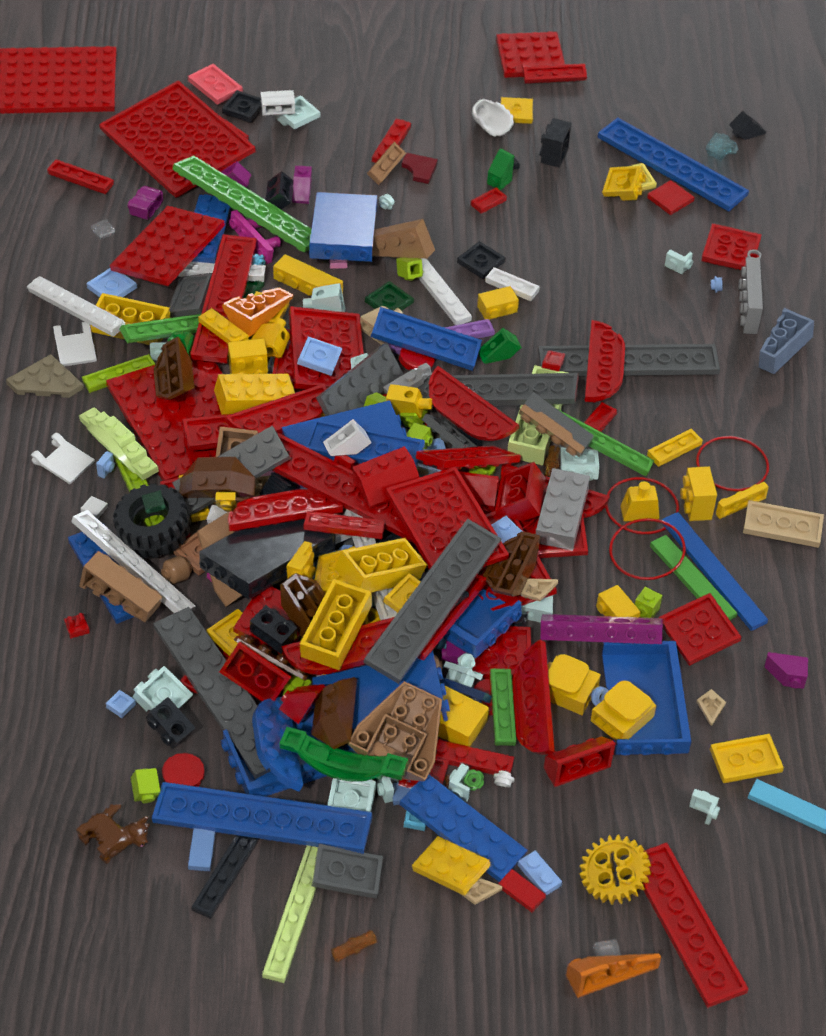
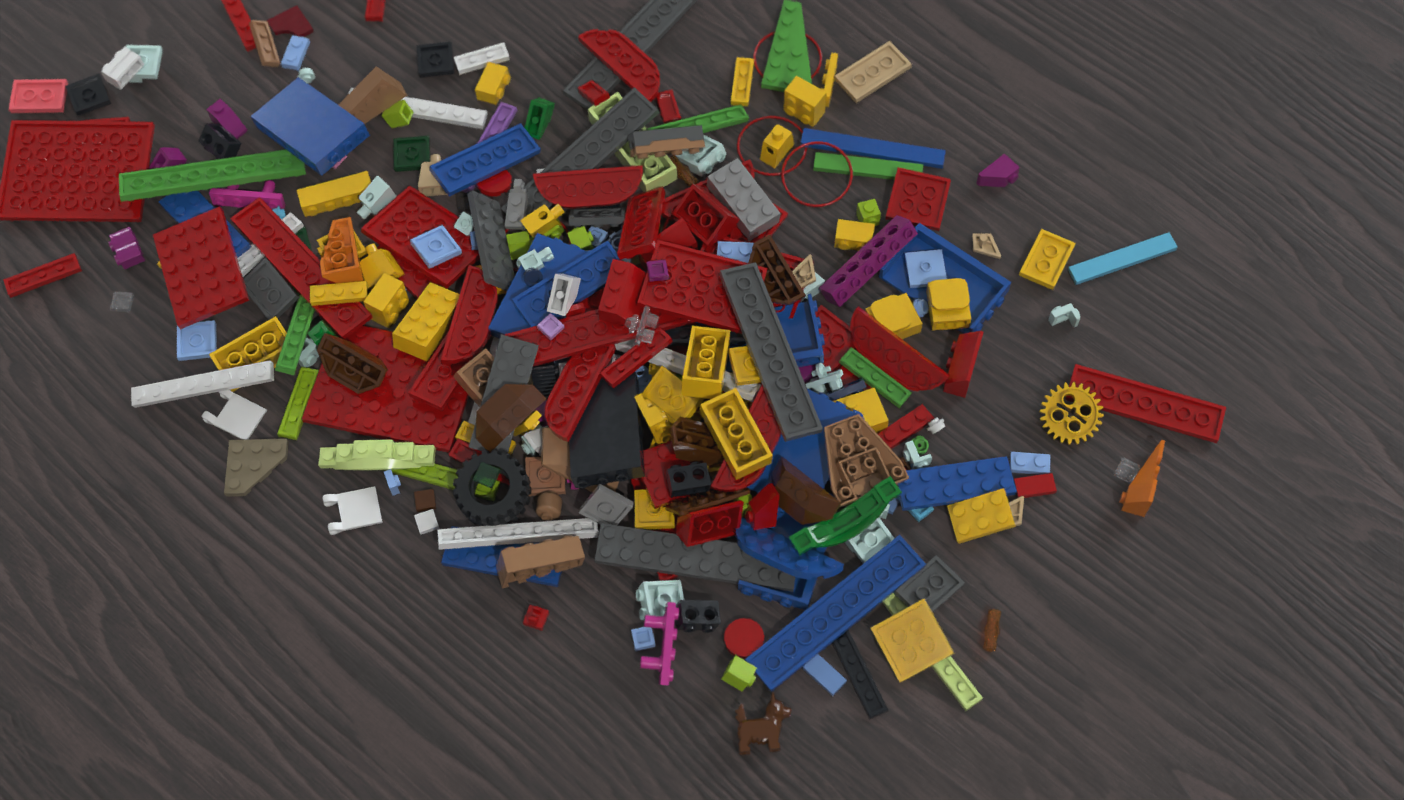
camera: 45 degrees left, 15 degrees up
none -> light blue plate [281,35,310,71]
none -> reddish brown tile [414,489,437,512]
none -> light aqua plate [518,247,554,270]
none -> dark blue tile [523,267,543,287]
none -> lavender tile [537,313,565,340]
none -> light grey plate [579,484,634,526]
none -> clear hips [625,306,659,346]
none -> dark pink plate [640,602,679,685]
none -> magenta tile [646,260,669,282]
none -> bright green wing [761,0,812,92]
none -> yellow plate [871,599,955,683]
none -> light blue plate [905,249,947,288]

